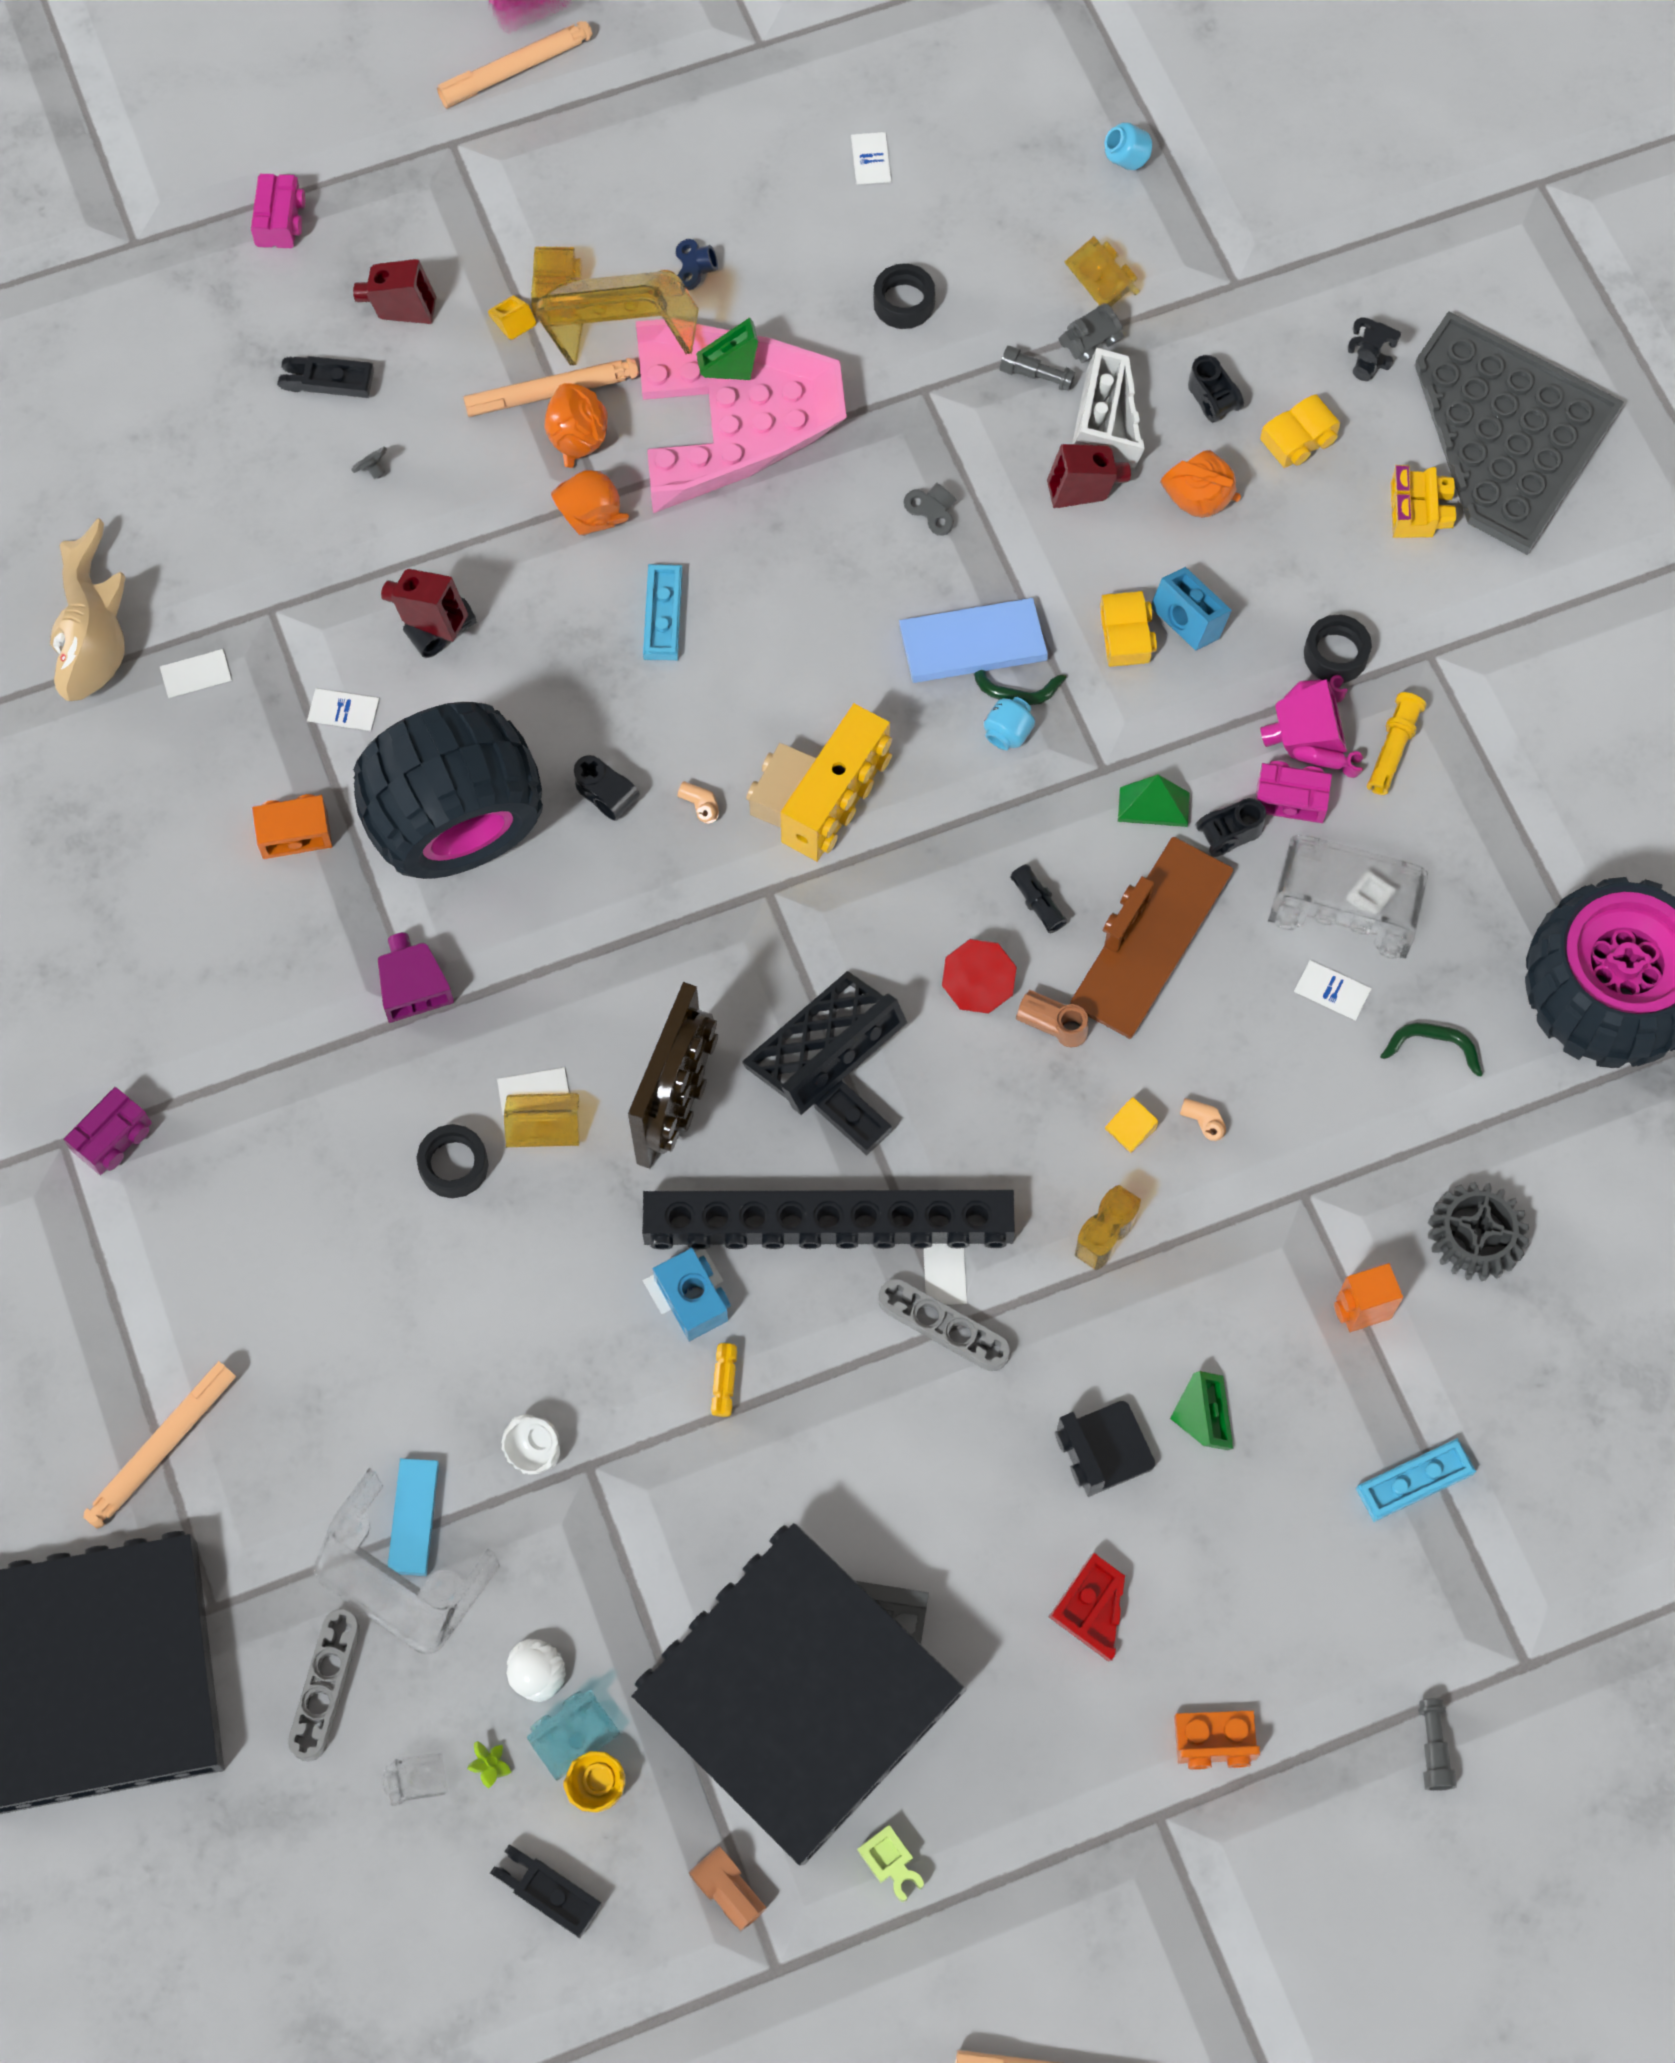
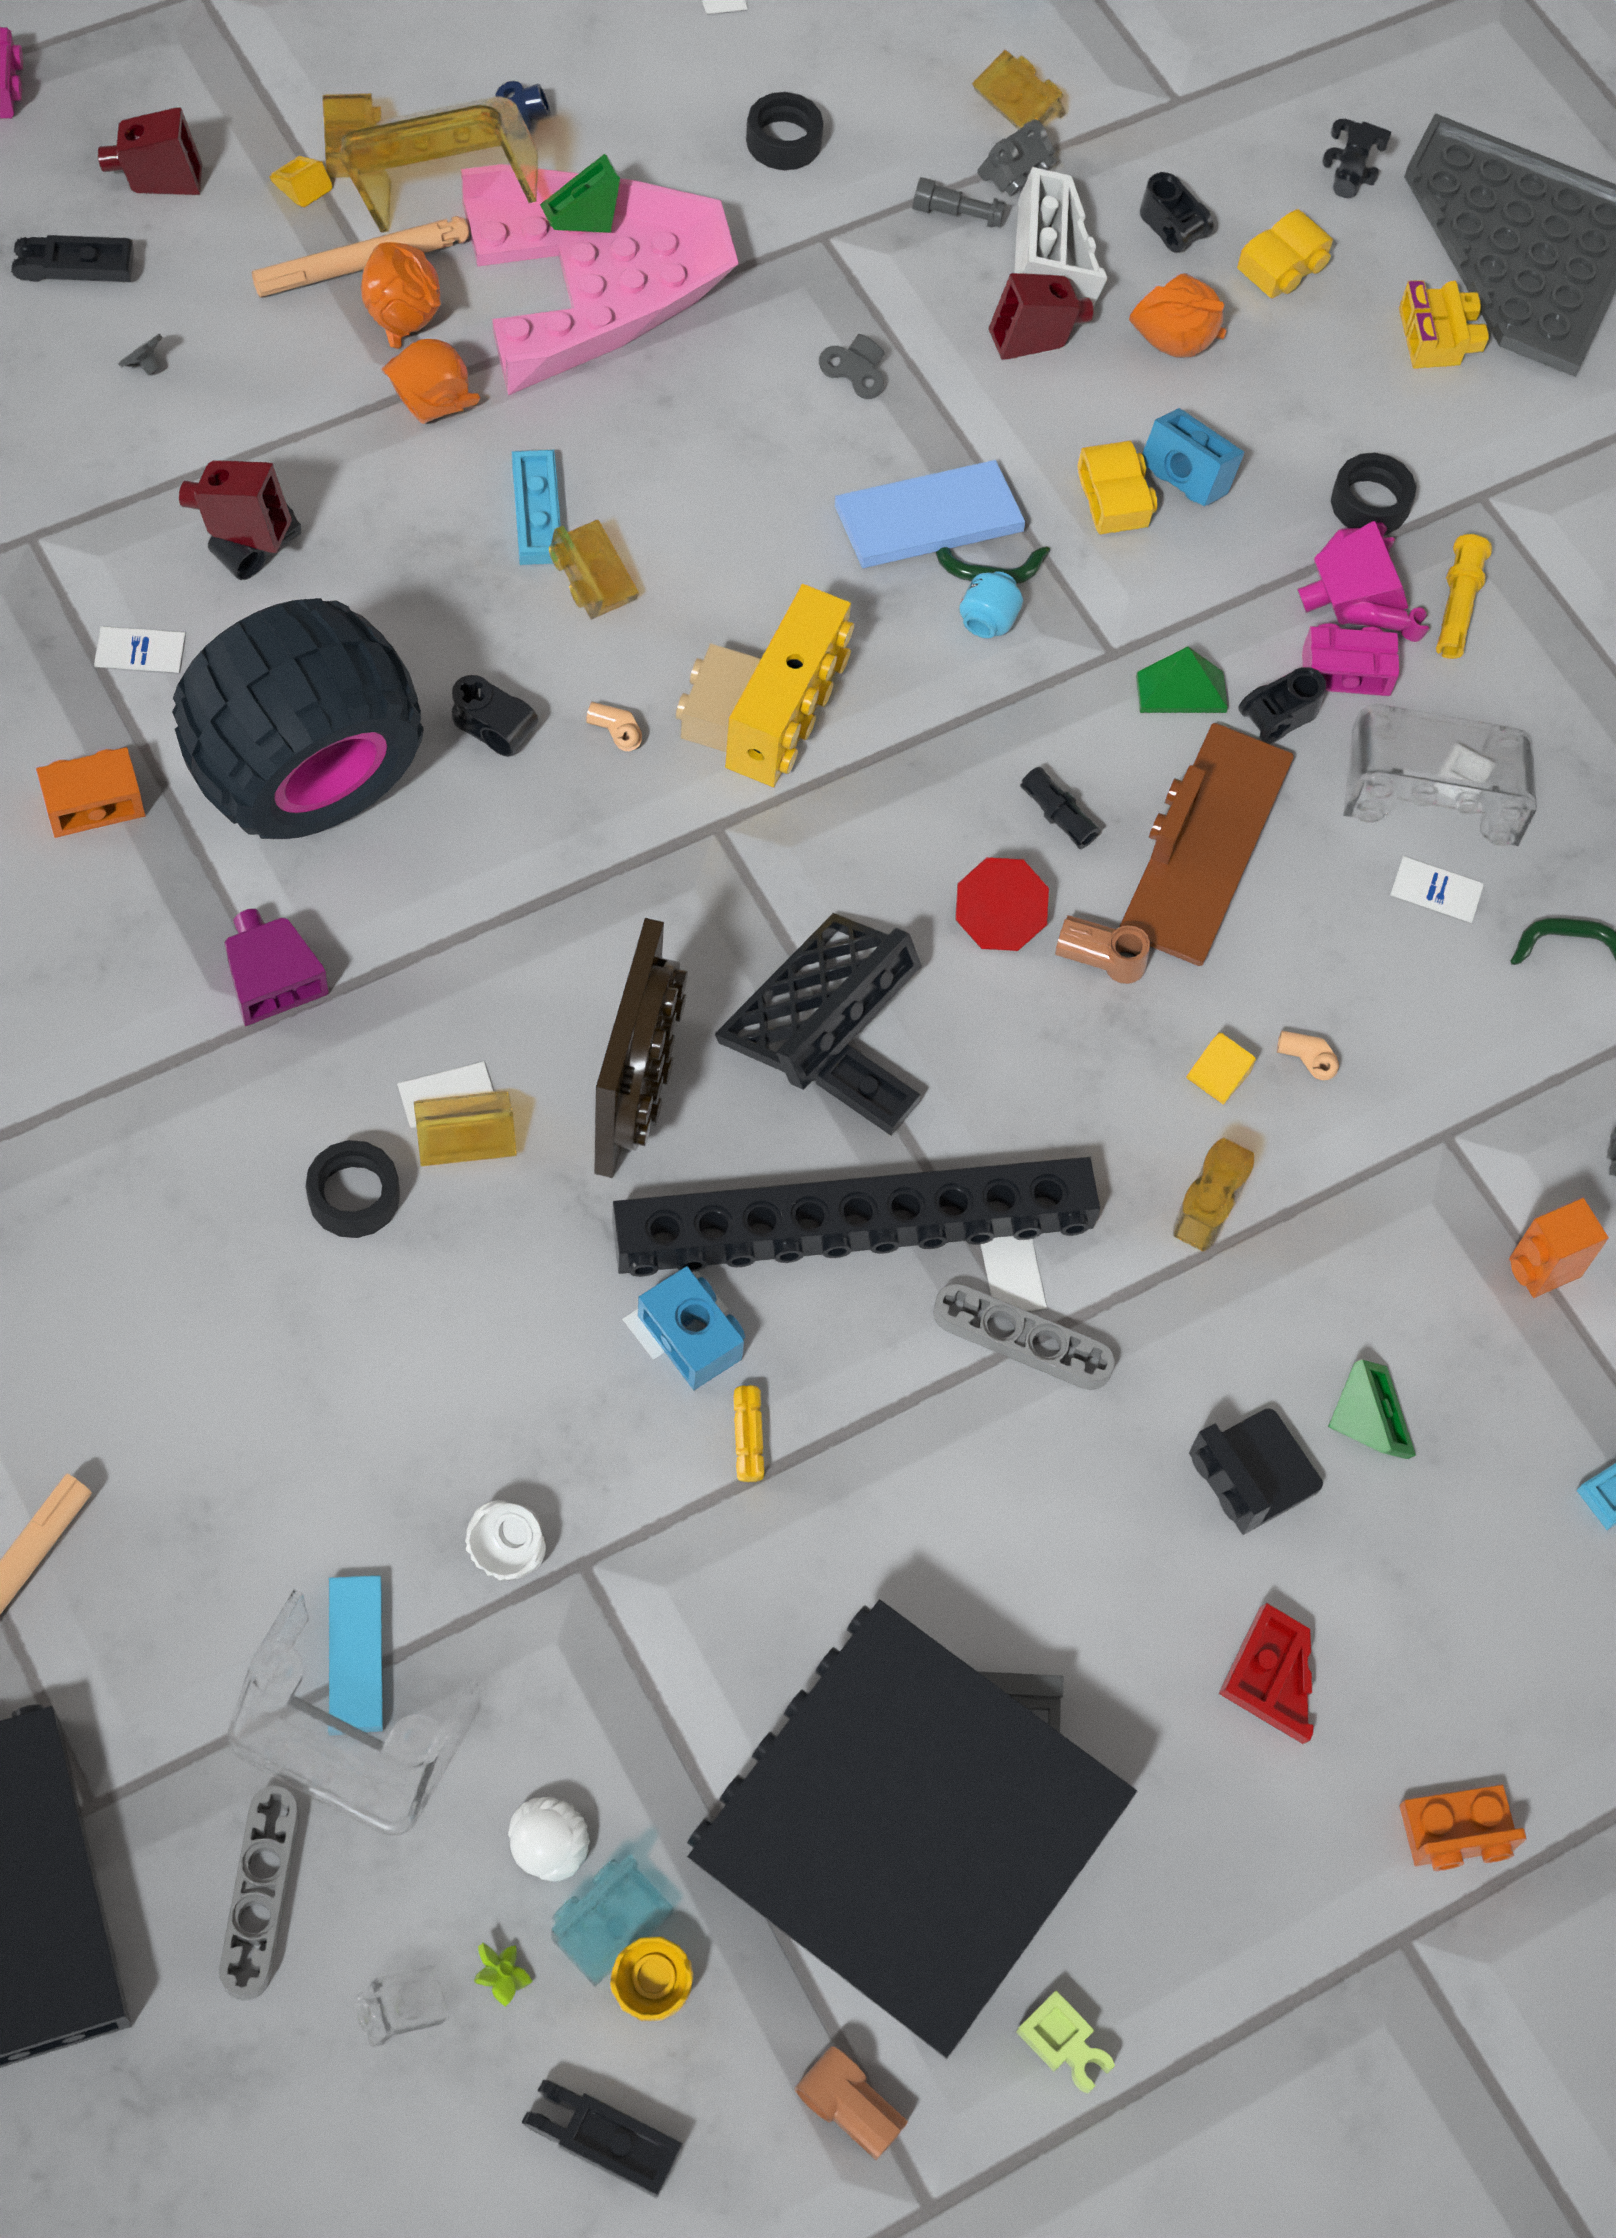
camera: 15 degrees left, 5 degrees down
none -> clear yellow bracket [549,519,639,620]

